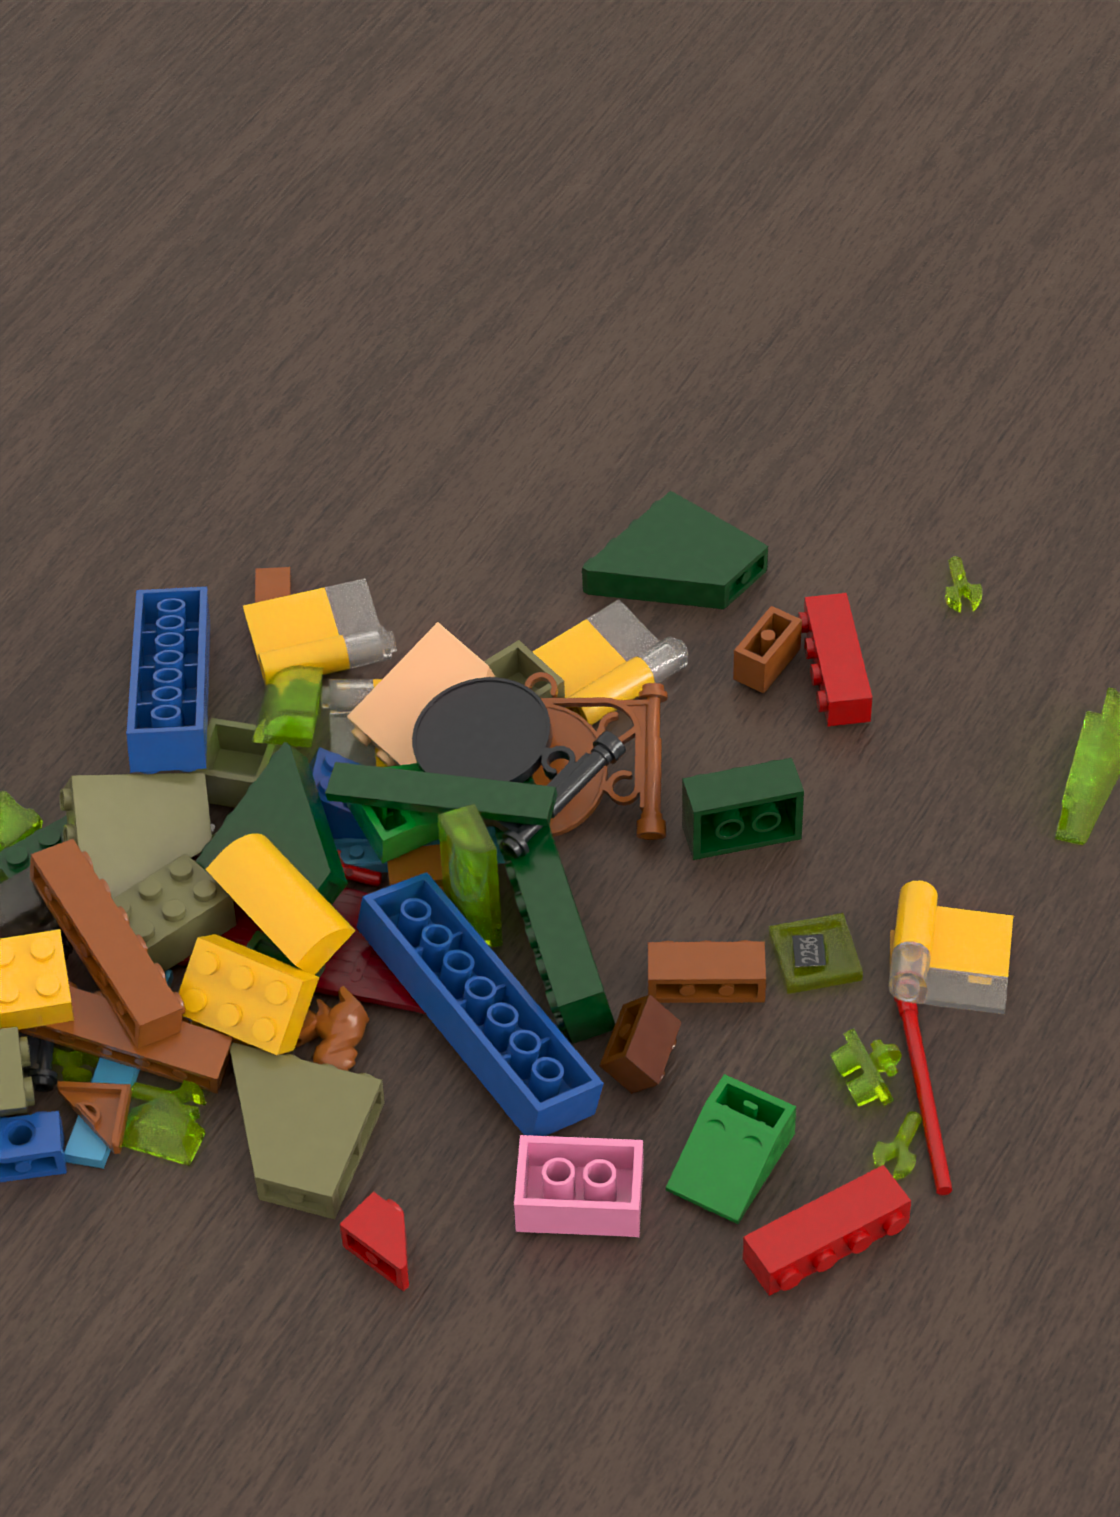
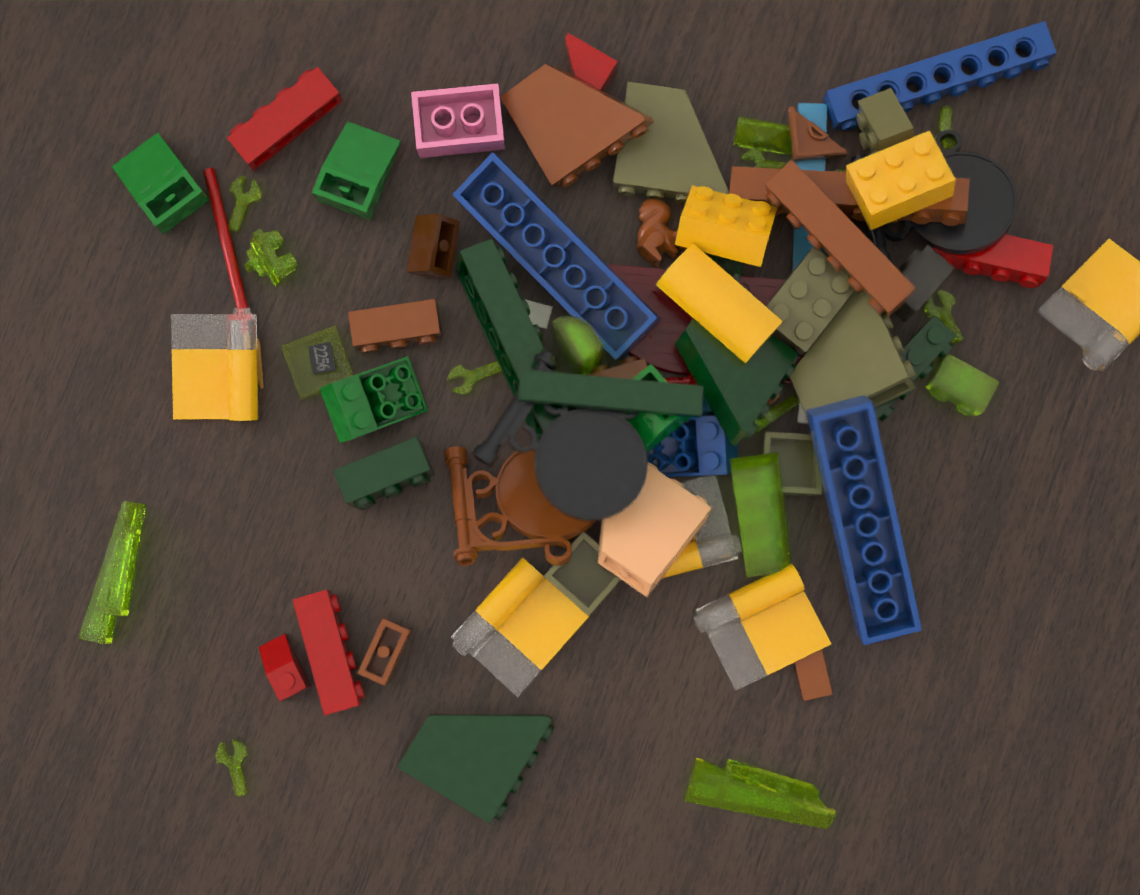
camera: 170 degrees right, 35 degrees up
none -> green slope [112,133,210,234]
none -> red slope [259,633,311,701]
none -> green slope [319,356,428,443]
none -> clear neon green bar [447,361,501,396]
none -> dark orange slope [500,64,654,188]
none -> white sticker [525,299,552,329]
none -> clear neon green wedge [684,757,836,829]

